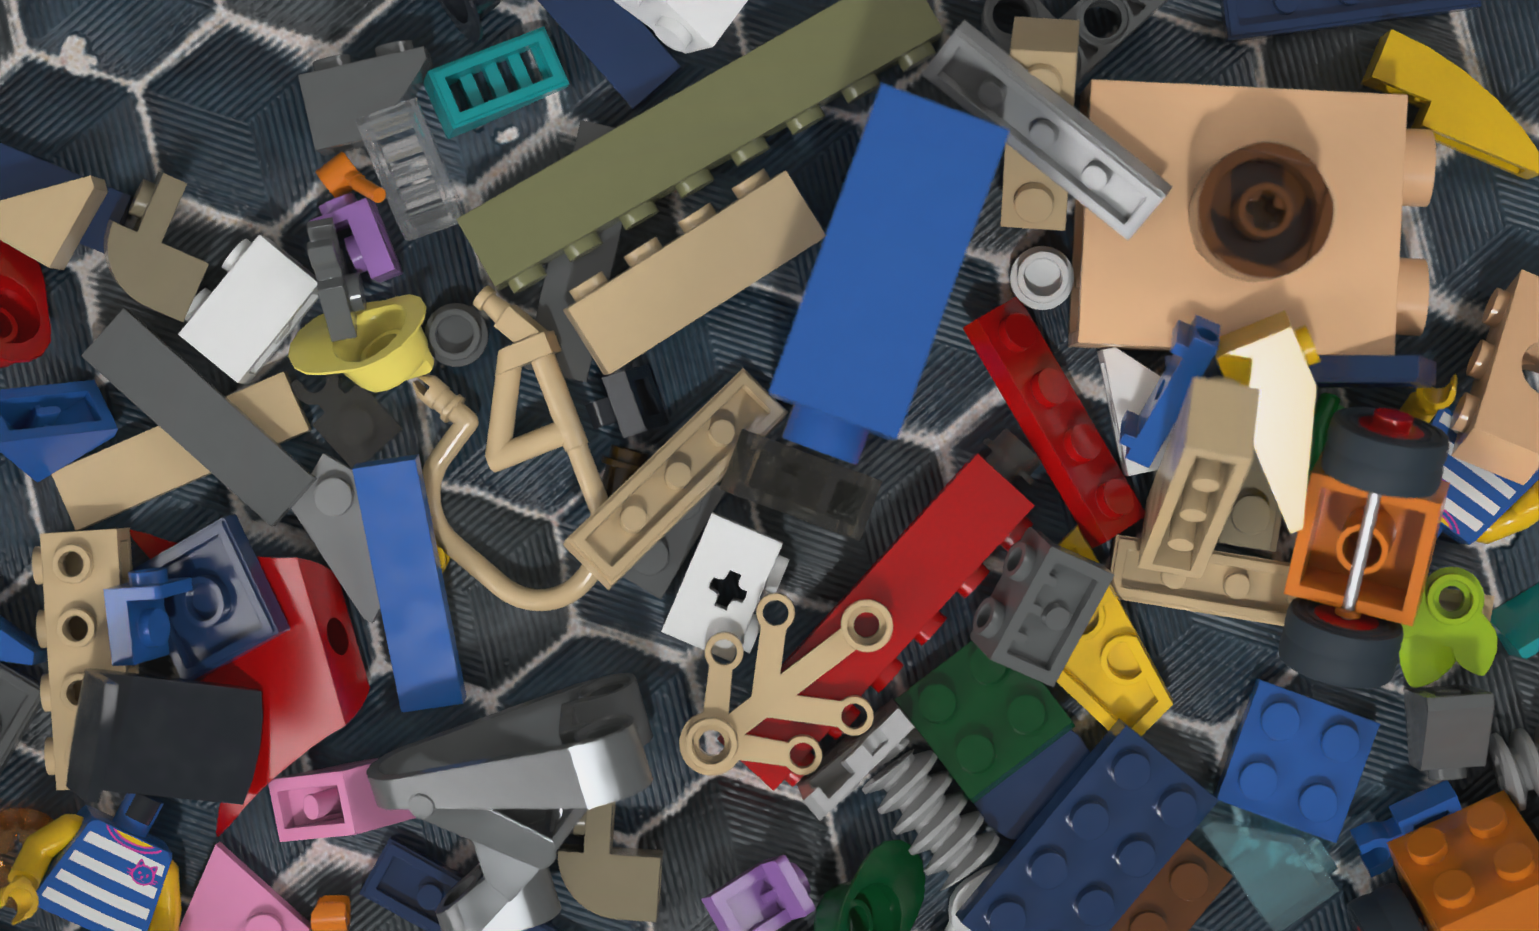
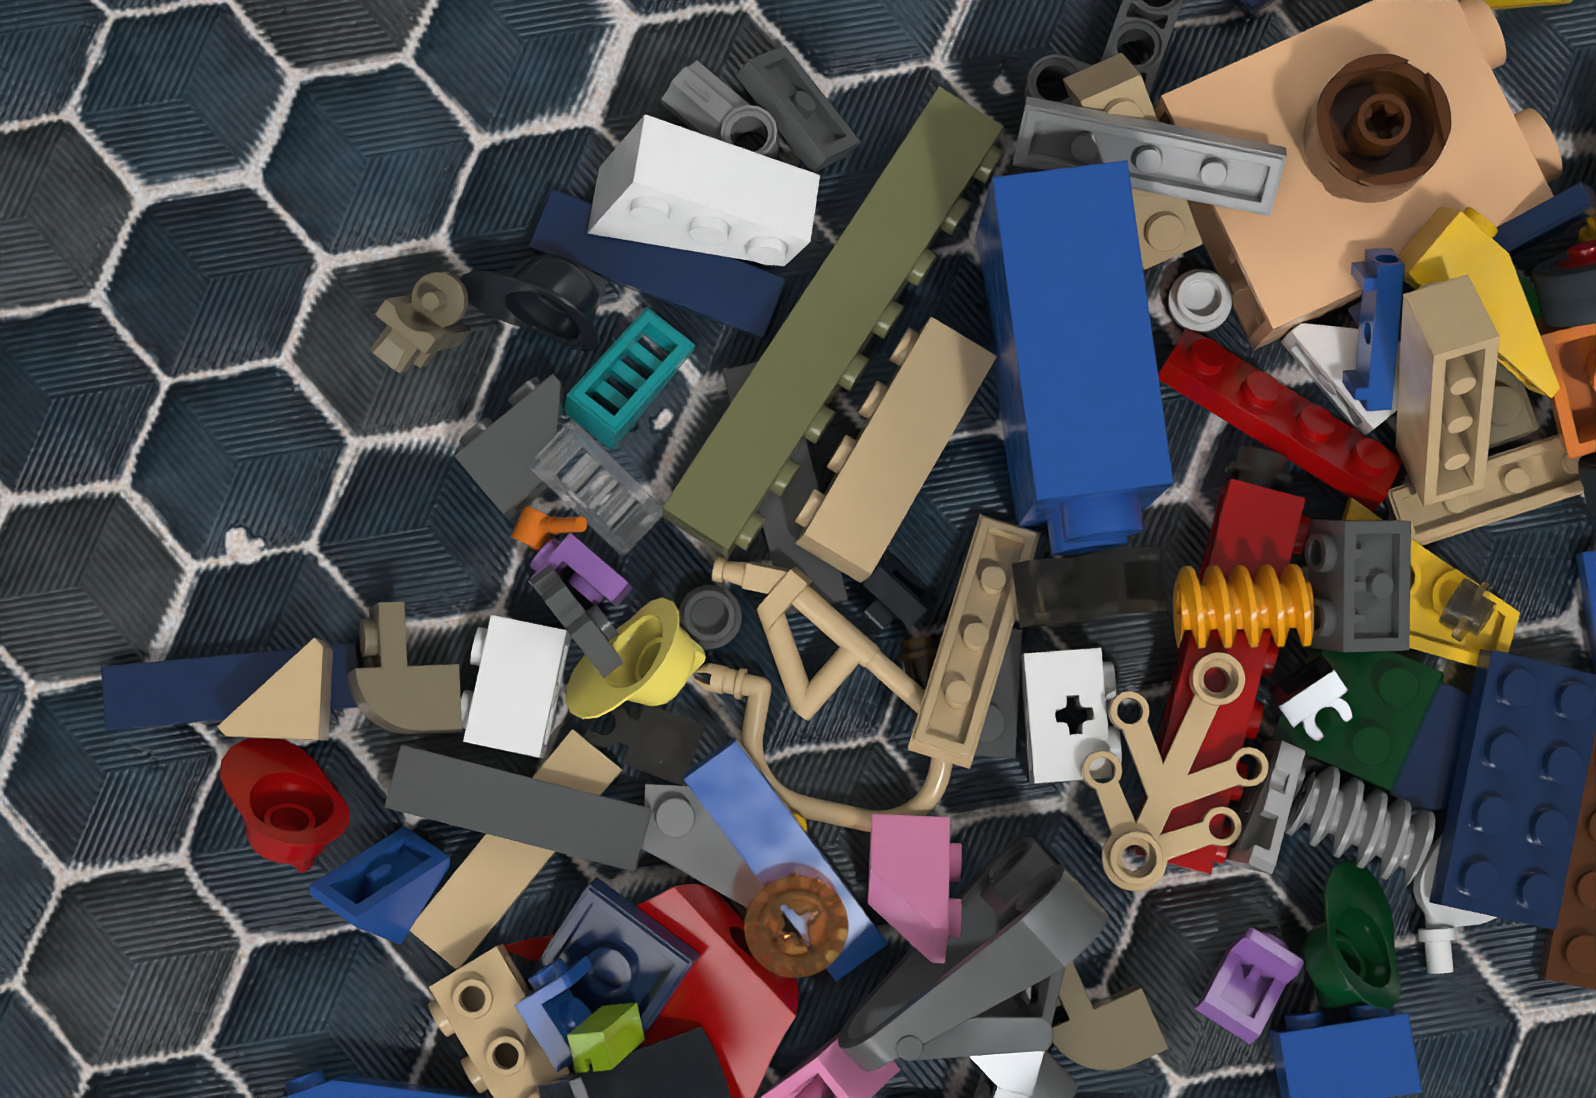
camera: 20 degrees left, 5 degrees down
none -> lime piece [567,1003,645,1073]
none -> clear orange gear [744,872,849,978]
none -> bright pink slope [868,814,962,963]
none -> light orange piece [1173,564,1314,649]
none -> tile [1268,654,1352,741]
none -> clear smoke plate [1439,578,1497,642]

